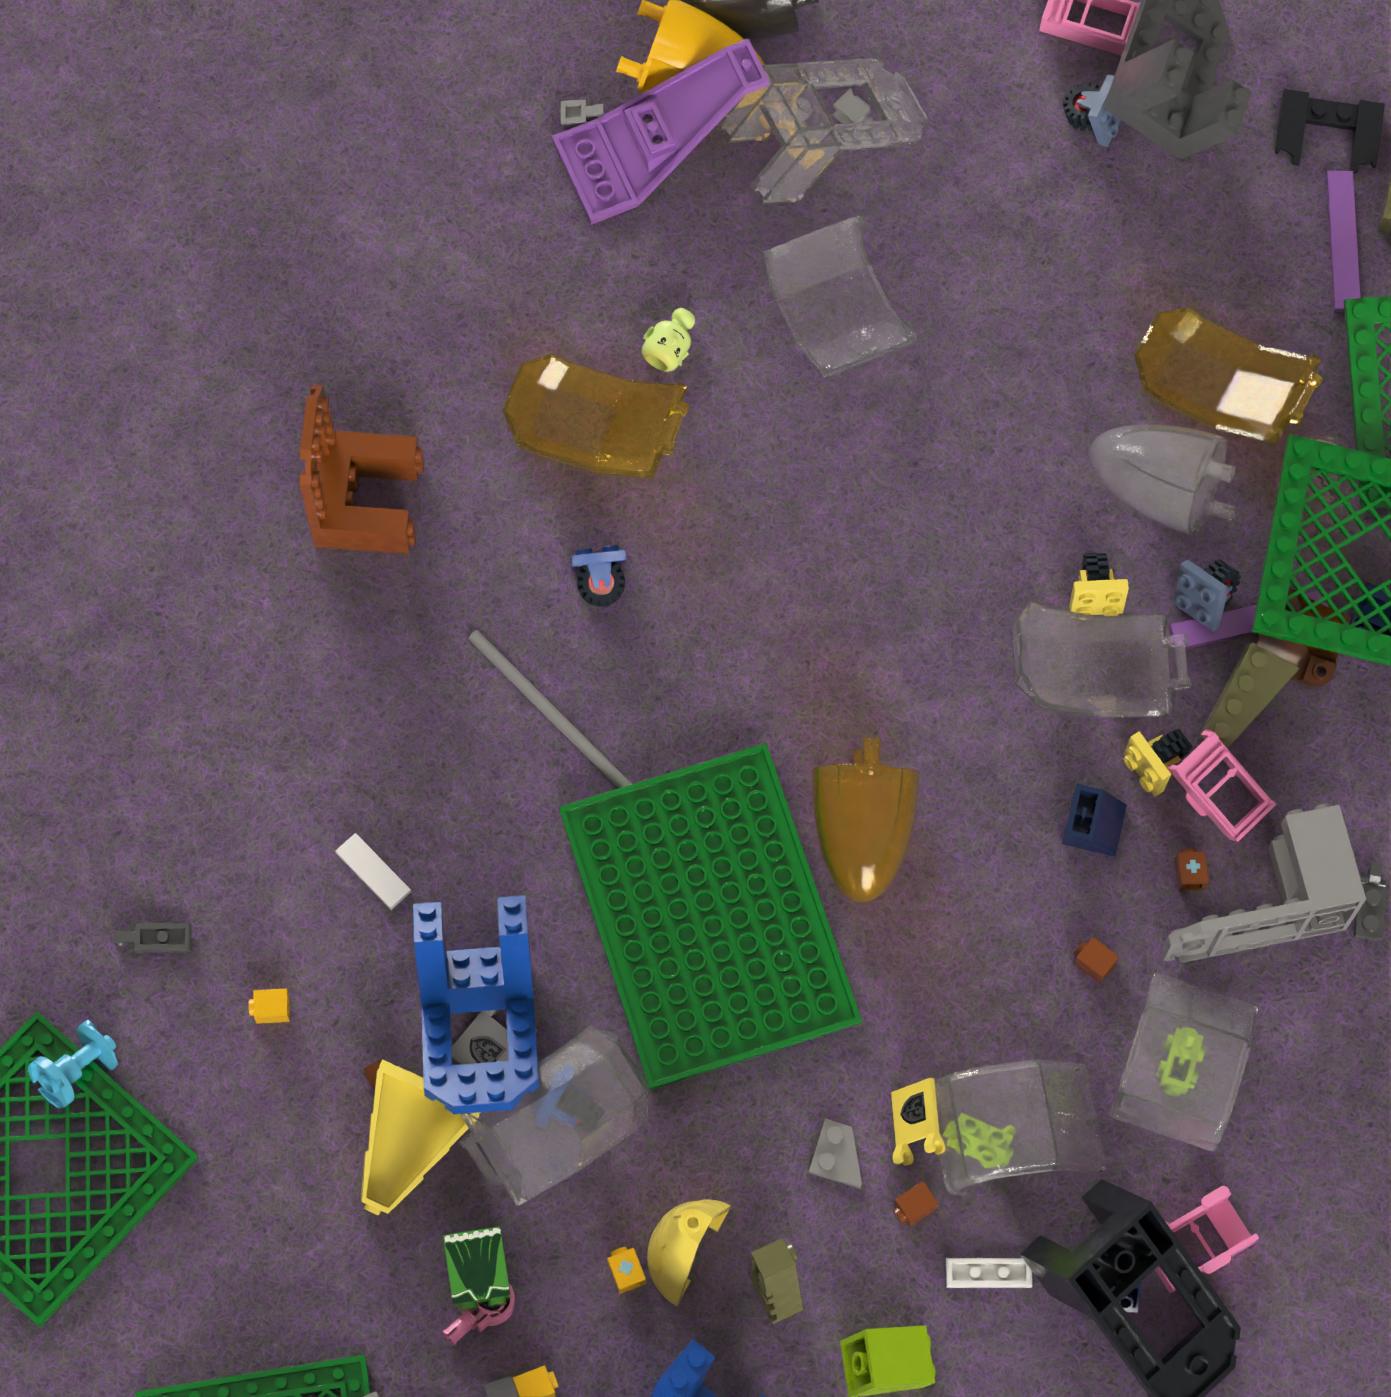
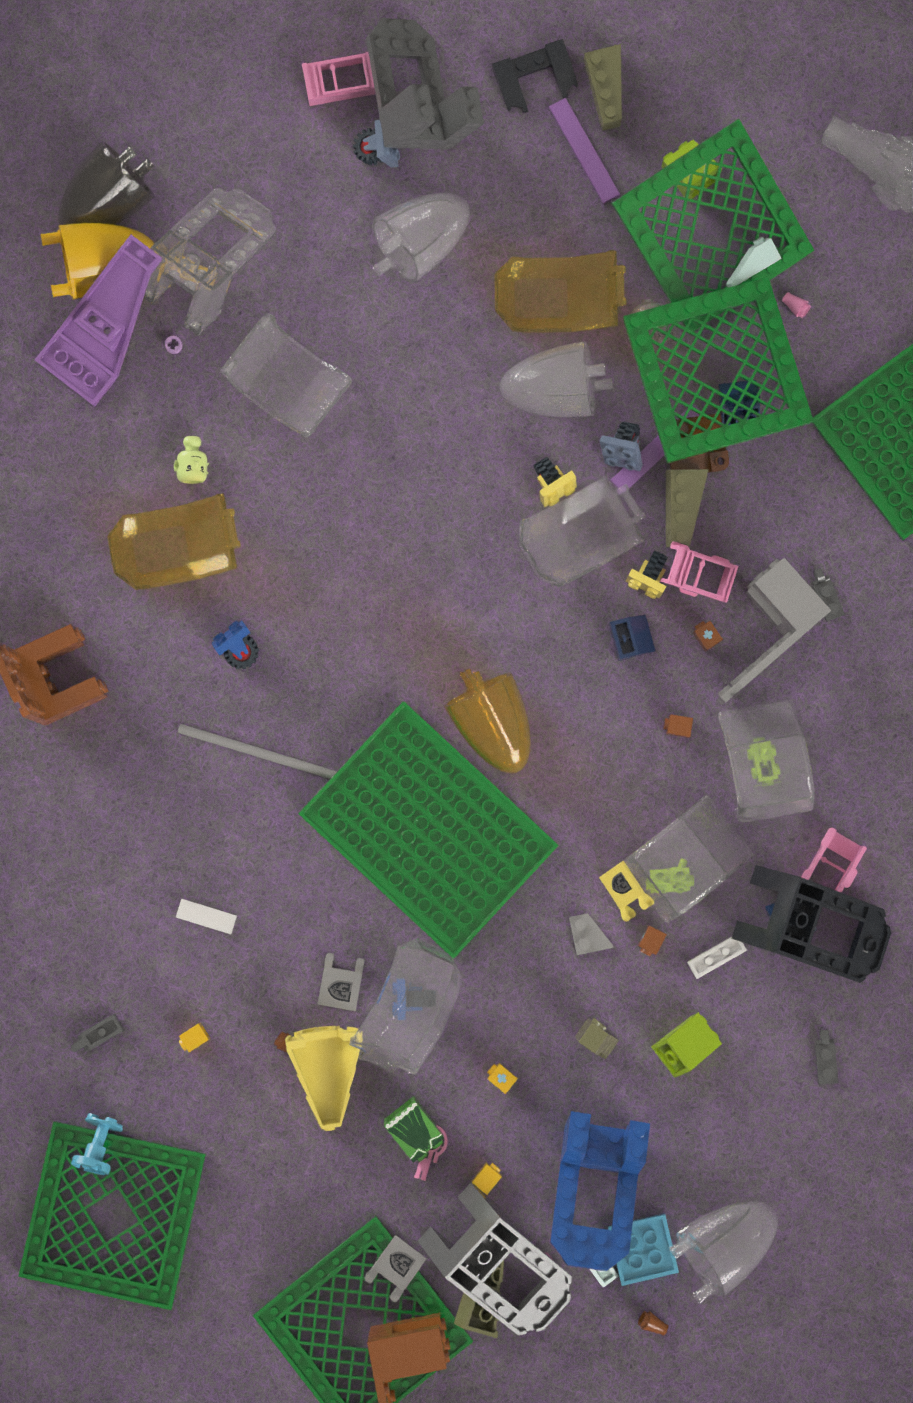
camera: 25 degrees left, 15 degrees up
blue bracket [413,895,539,1114] -> none
light grey plate [561,100,605,128] -> none
light yellow cone [647,1200,731,1306] -> none
light grey window [832,88,873,134] -> none
none -> lavender bush [165,336,182,354]
none -> clear windscreen [373,192,470,282]

